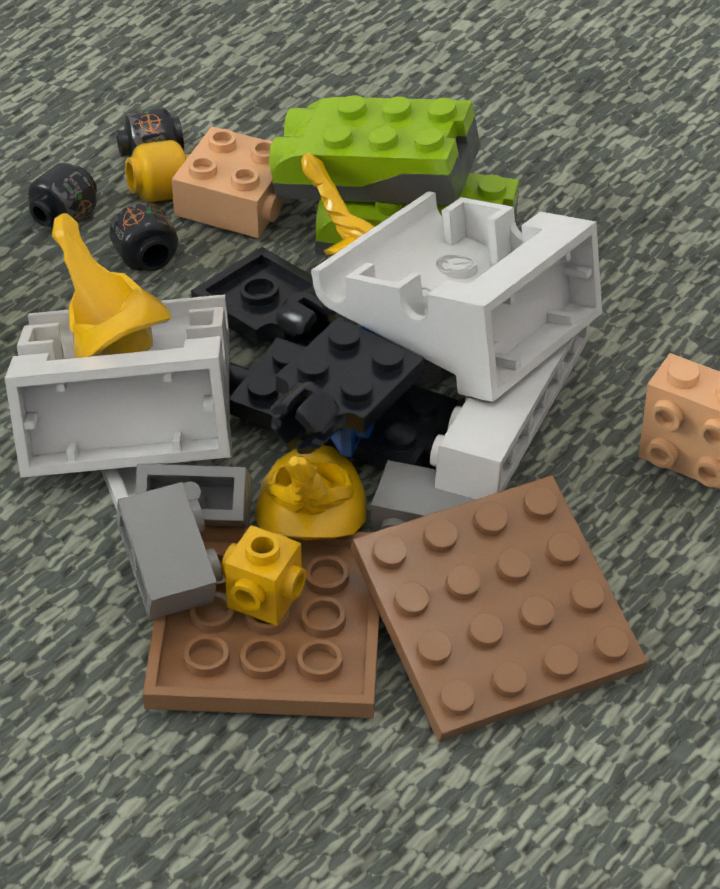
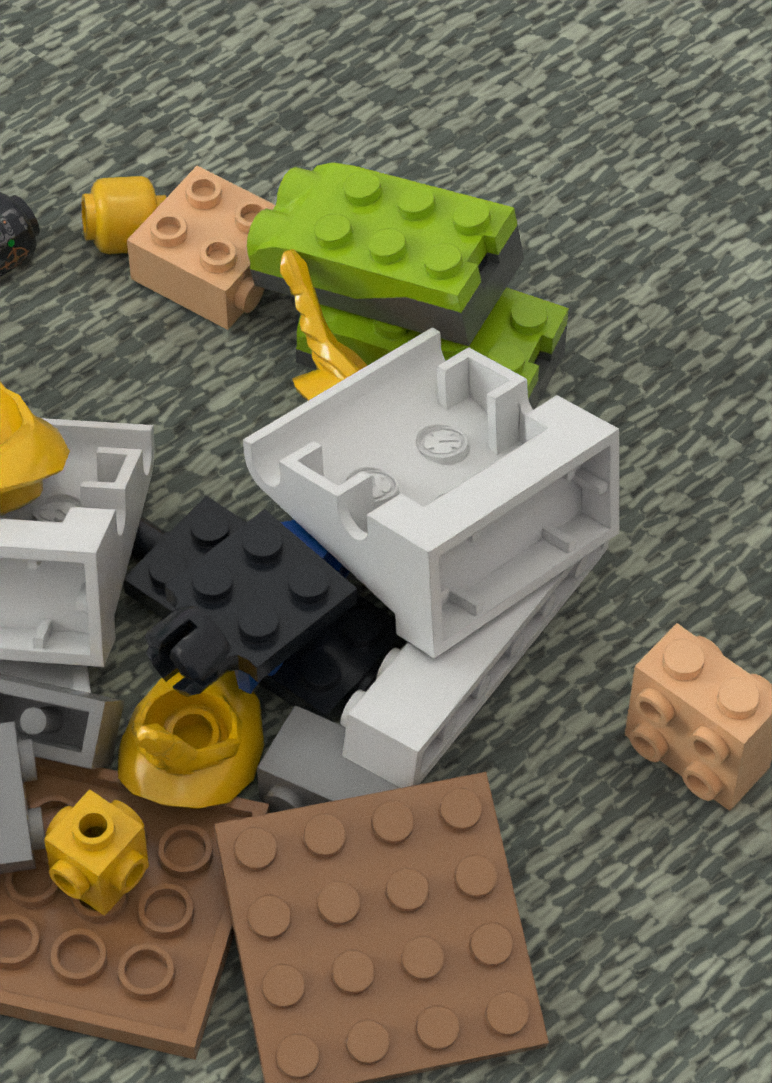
camera: 10 degrees right, 10 degrees up
black head [109,202,179,271] -> none
black head [116,108,184,157] -> none
black plate [191,247,337,347] -> none

